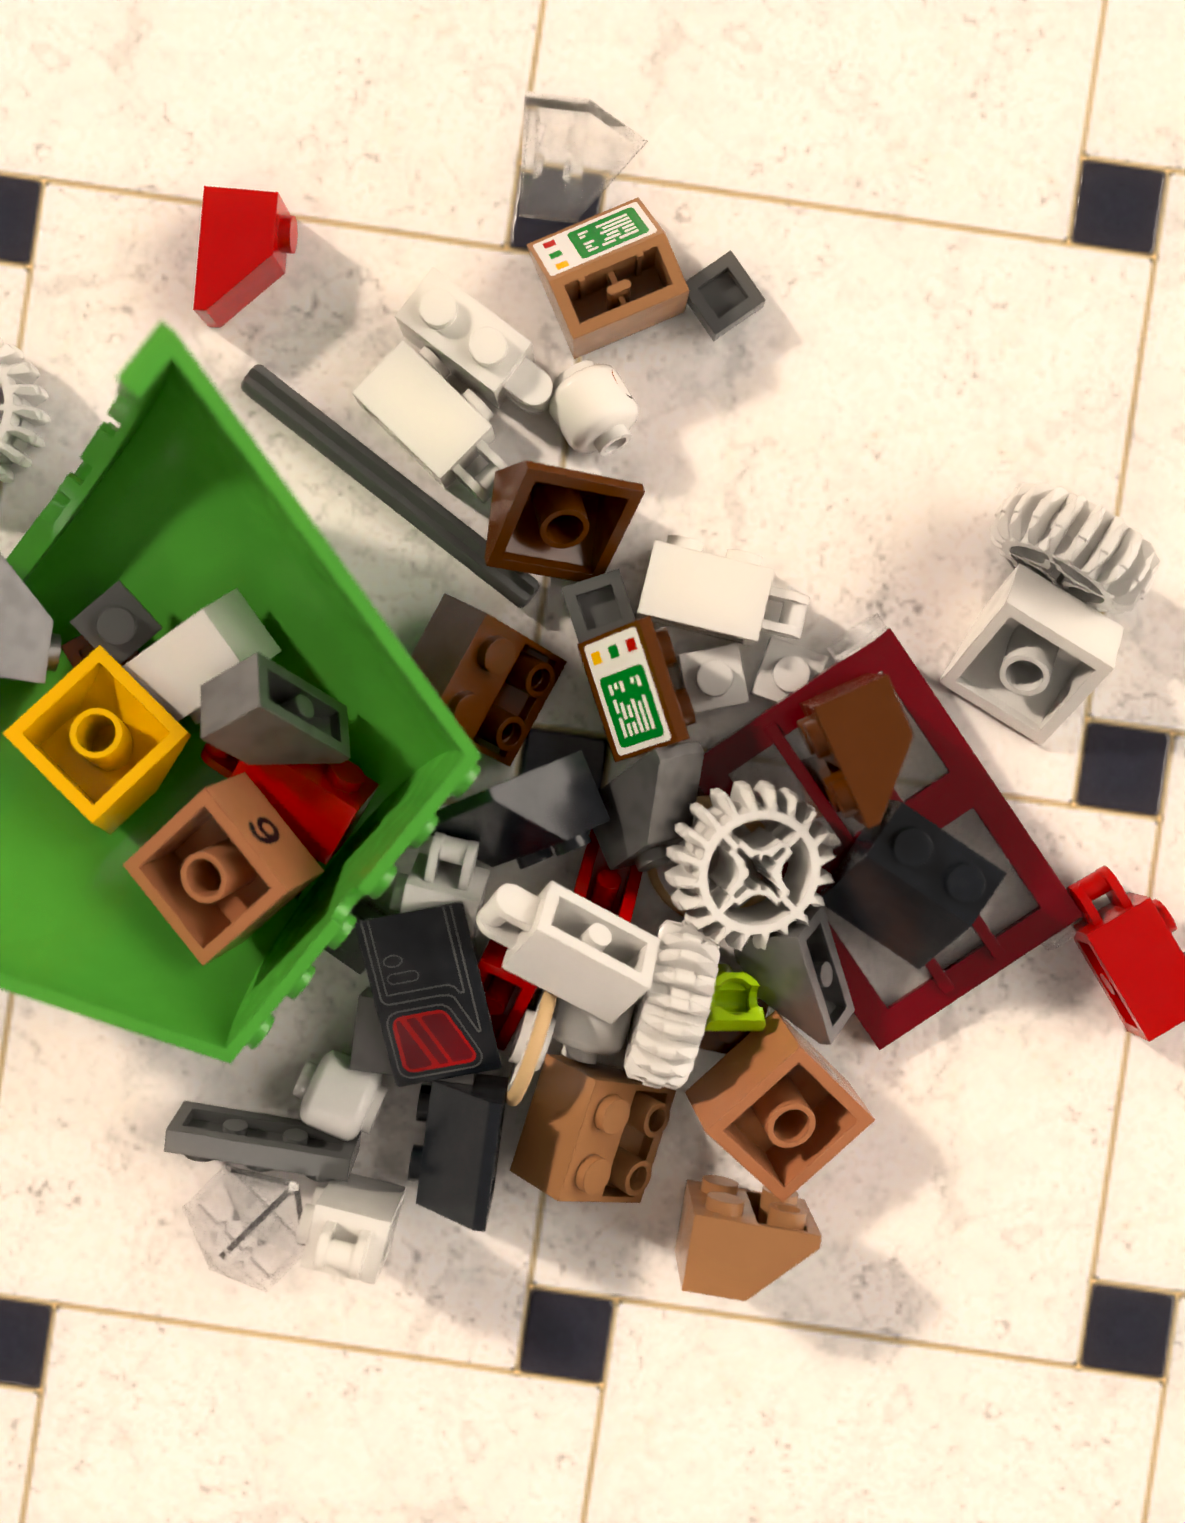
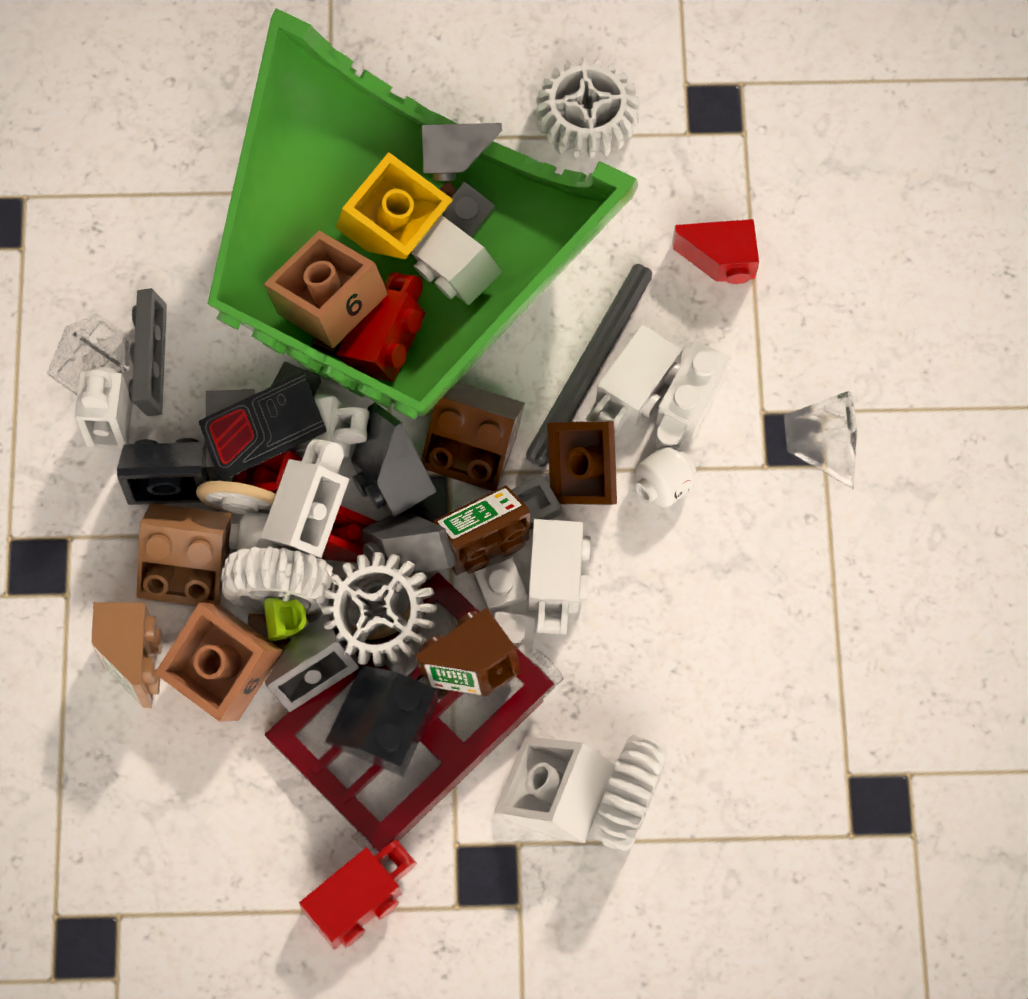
camera: 85 degrees right, 20 degrees down
flat silver slope [200,652,351,765] -> none
white head [293,1050,389,1141] -> none
medium nougat slope [527,197,689,359] -> none
dark grey plate [686,250,766,342] -> none

